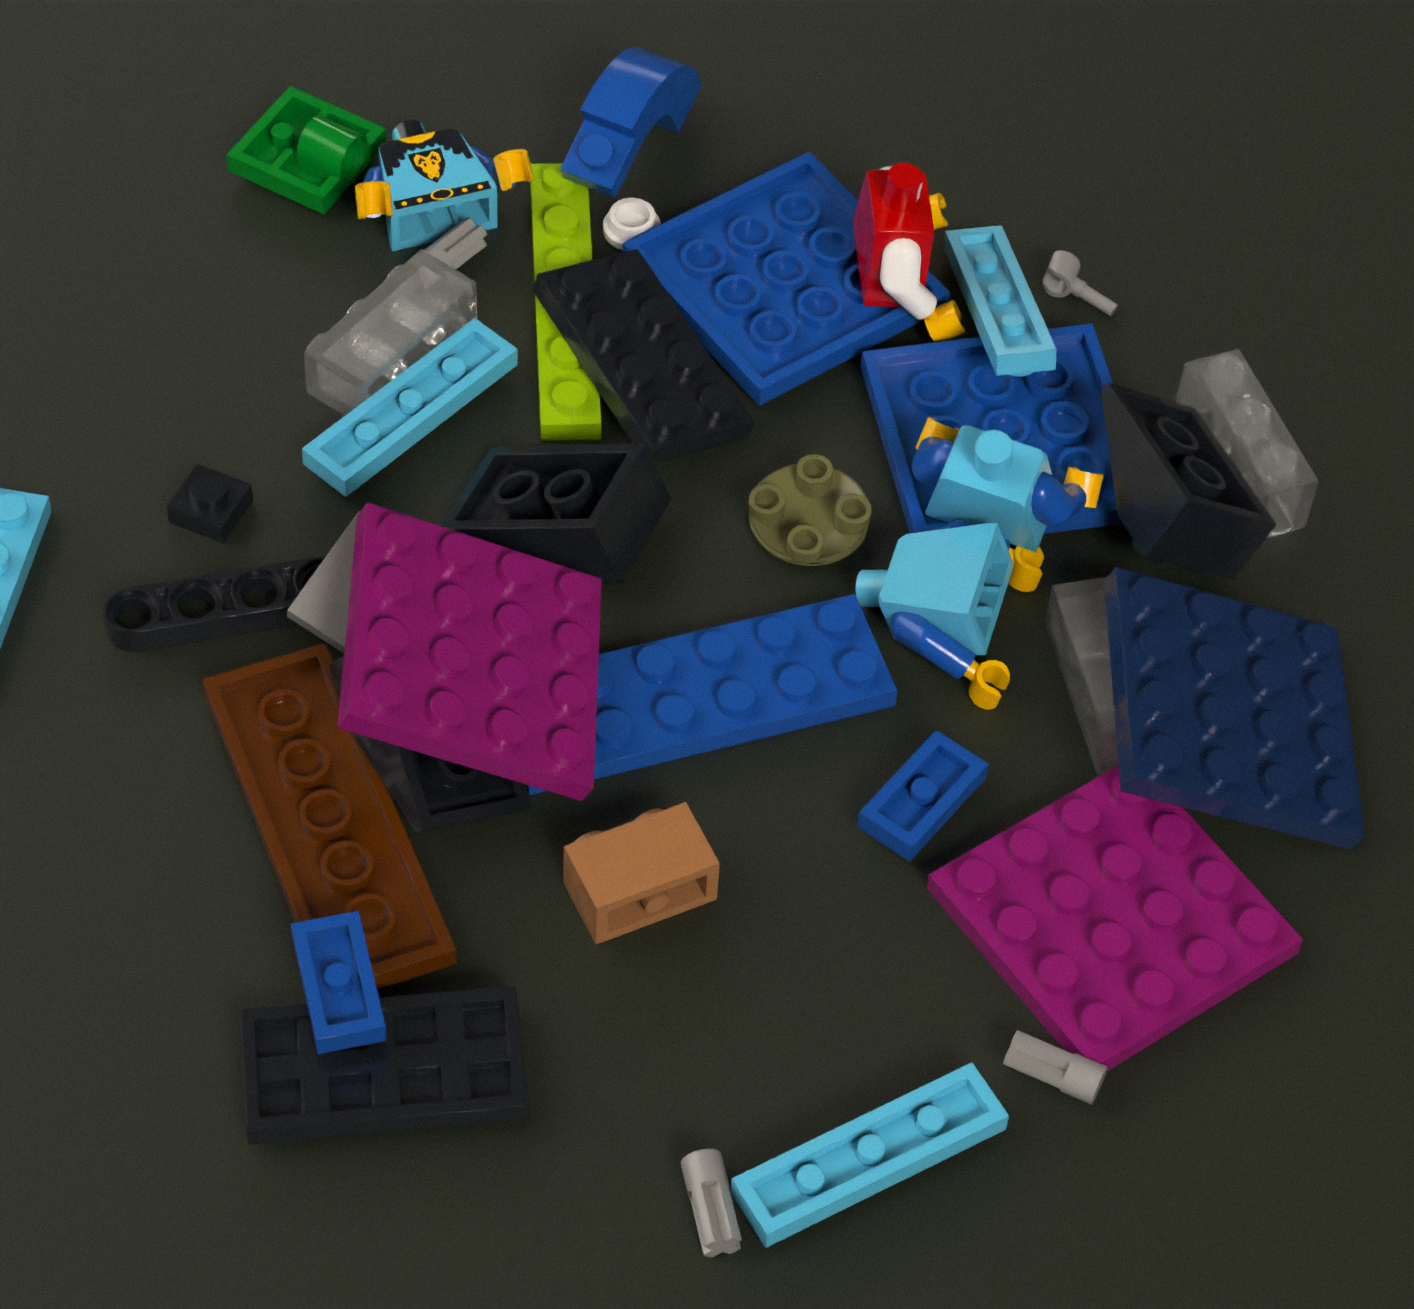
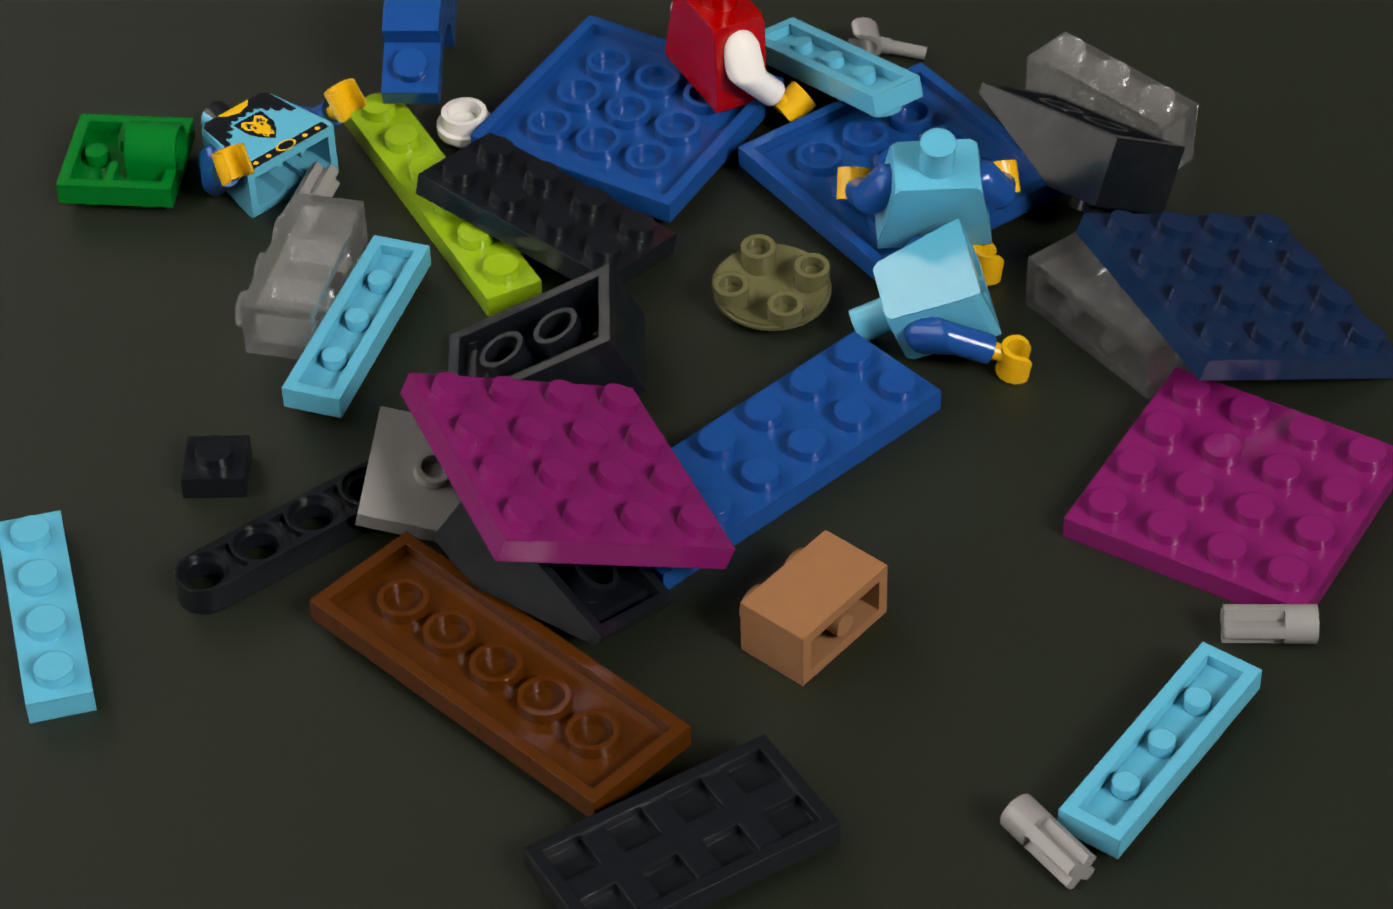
camera: 20 degrees left, 10 degrees down
blue plate [291,911,387,1054] -> none
blue plate [857,730,989,862] -> none

